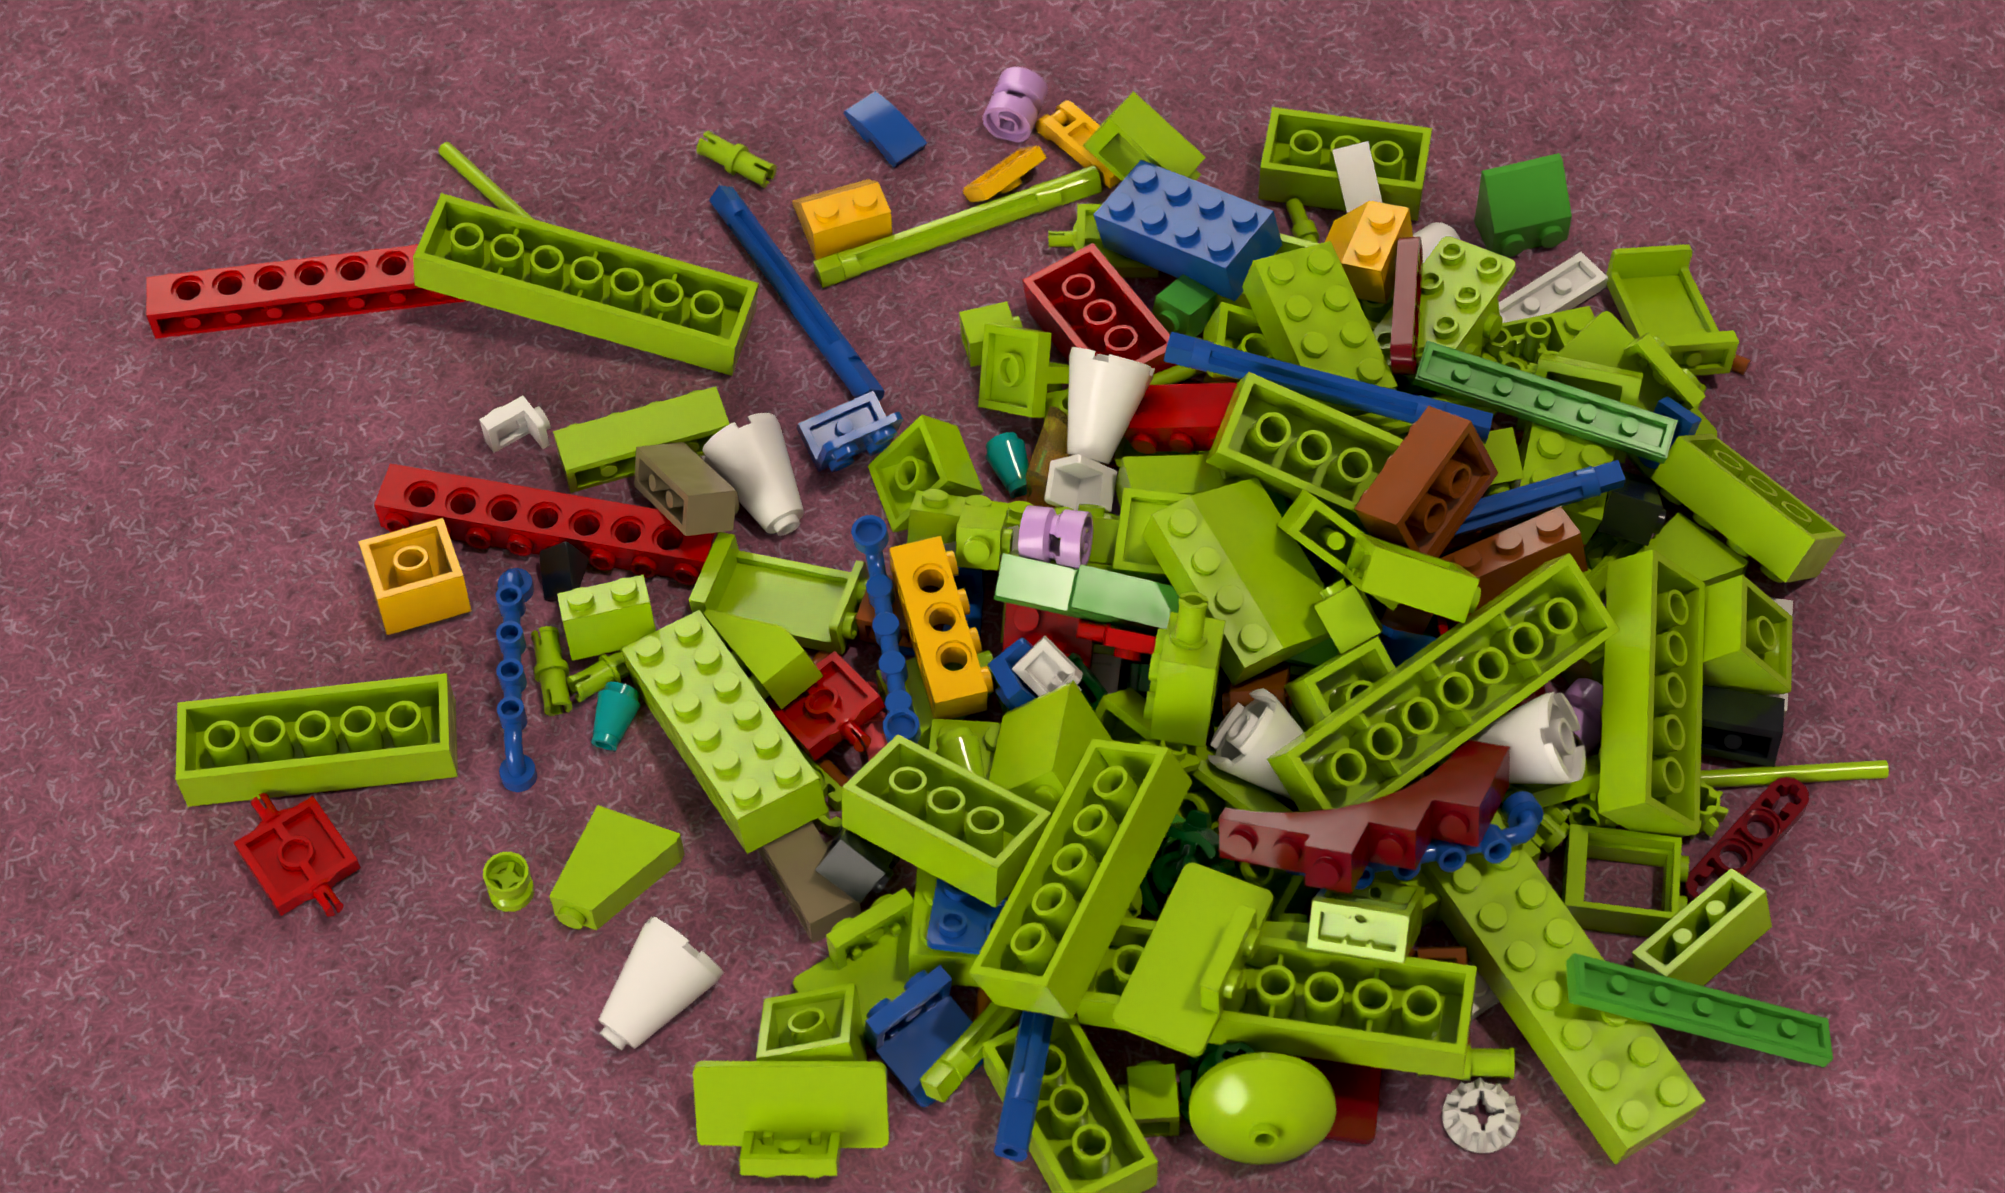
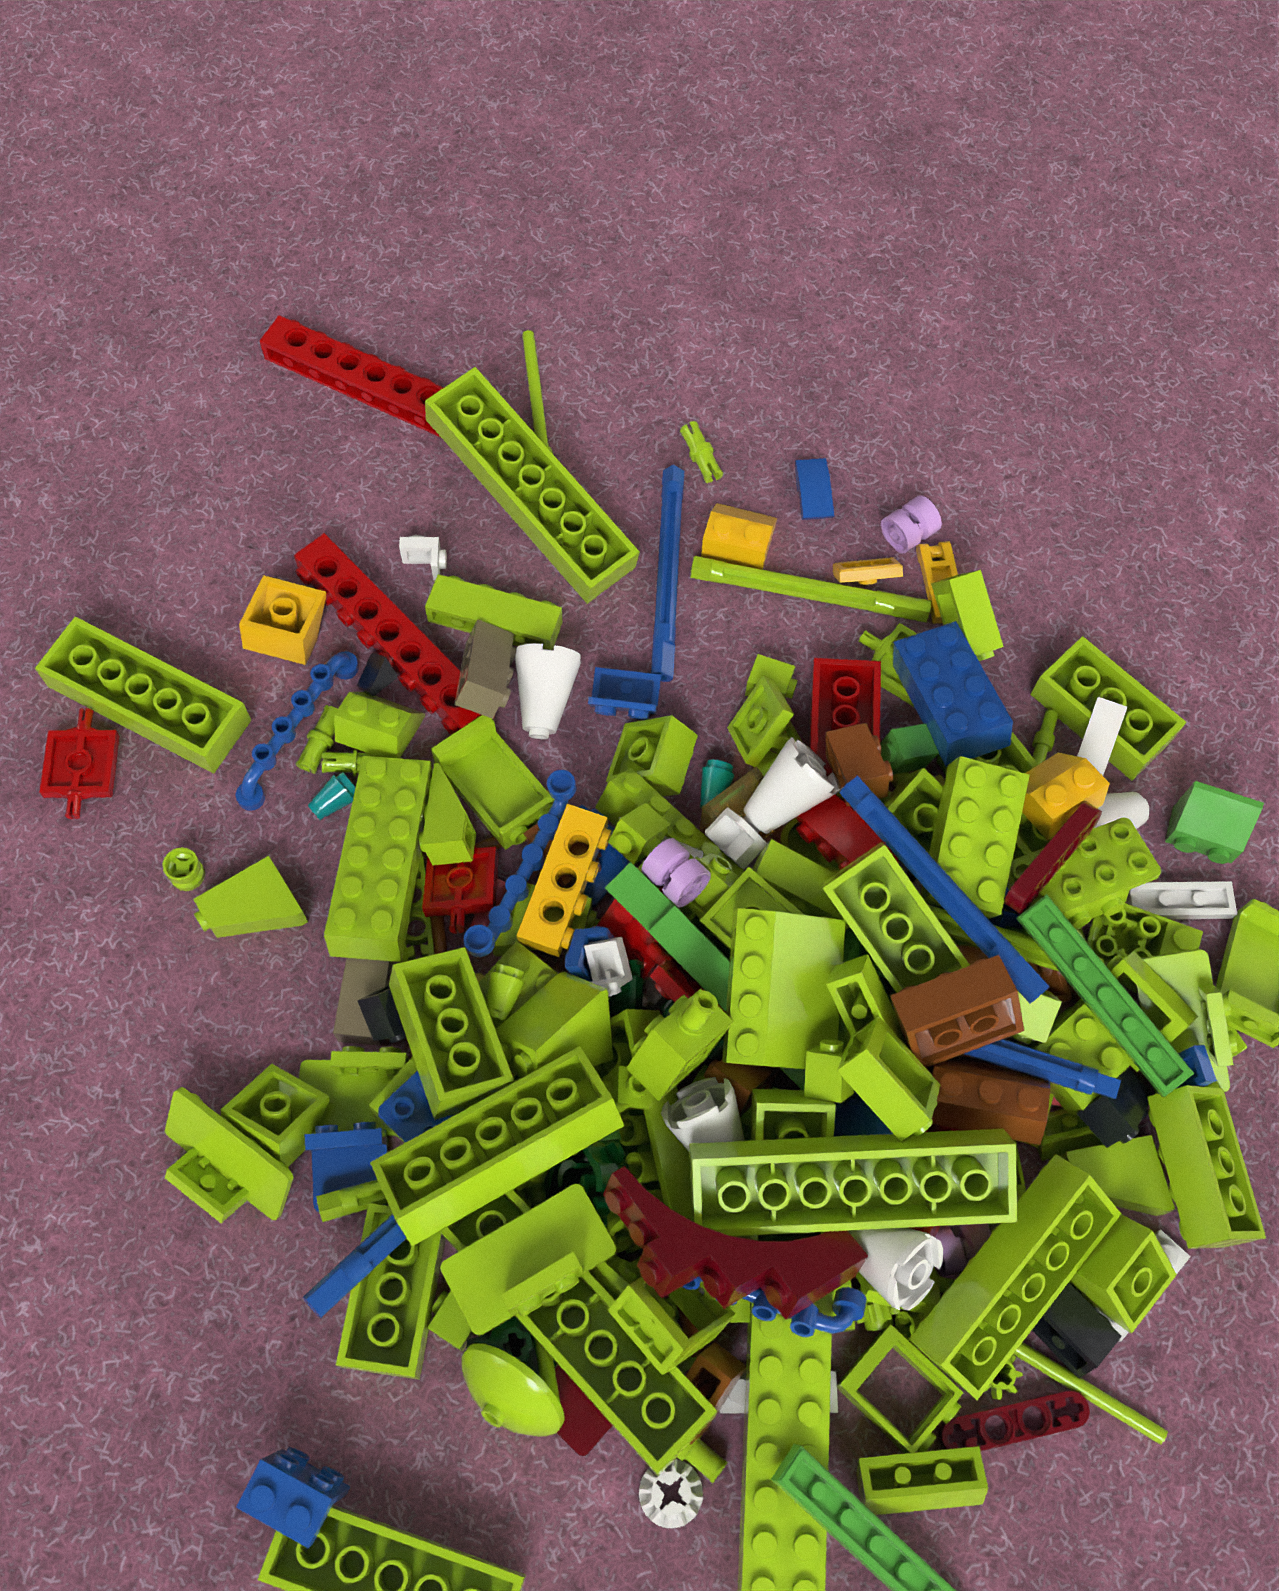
camera: 30 degrees right, 10 degrees up
white cone [598,917,724,1051] -> none
none -> dark orange brick [825,723,893,806]

